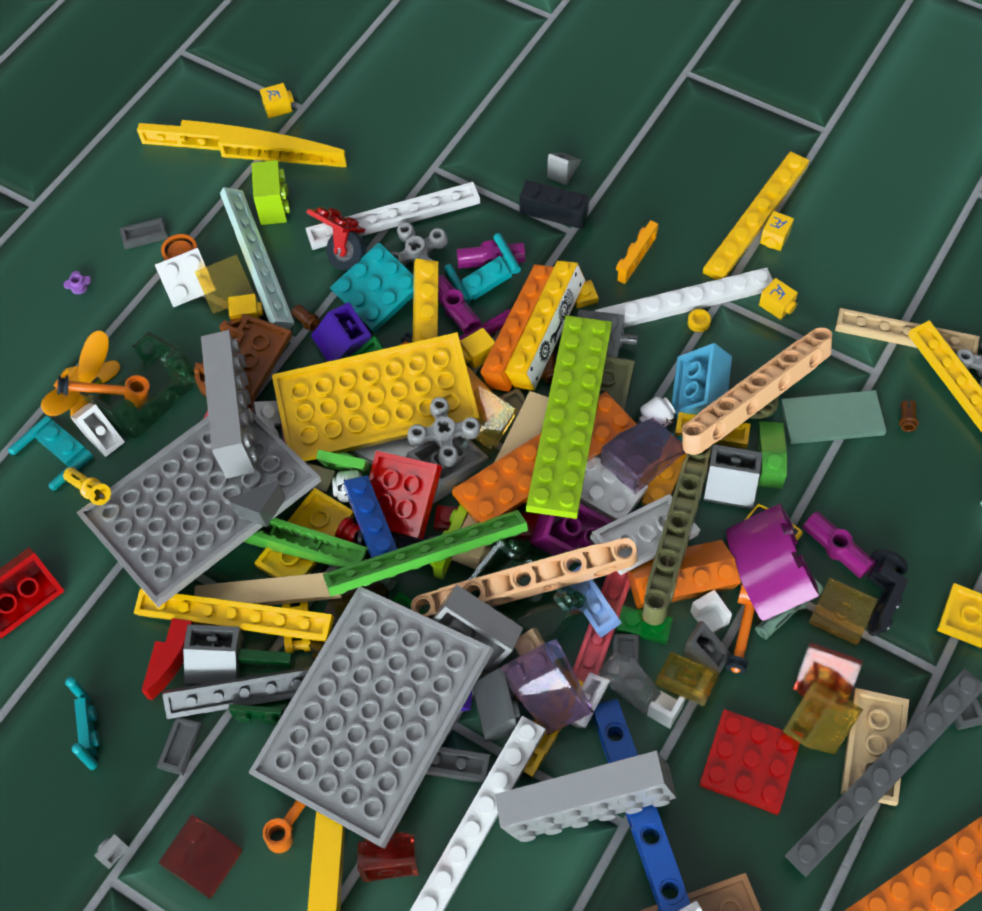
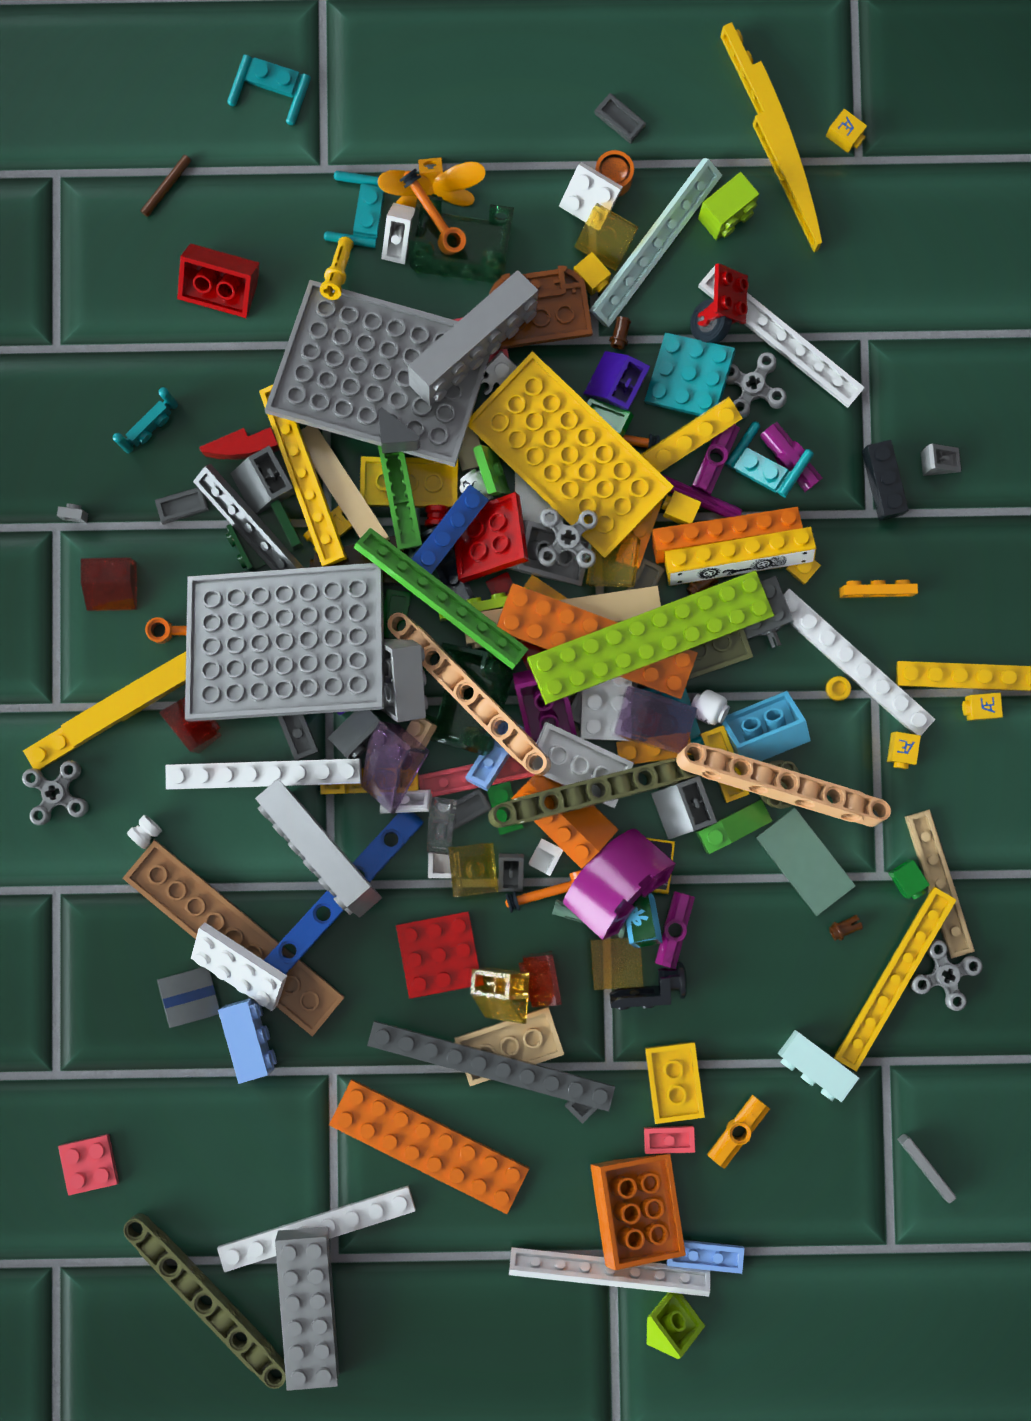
camera: 55 degrees right, 25 degrees up
medium lavender plate [63,271,91,294] -> none
none -> piece [626,893,662,948]
none -> green brick [888,859,930,900]

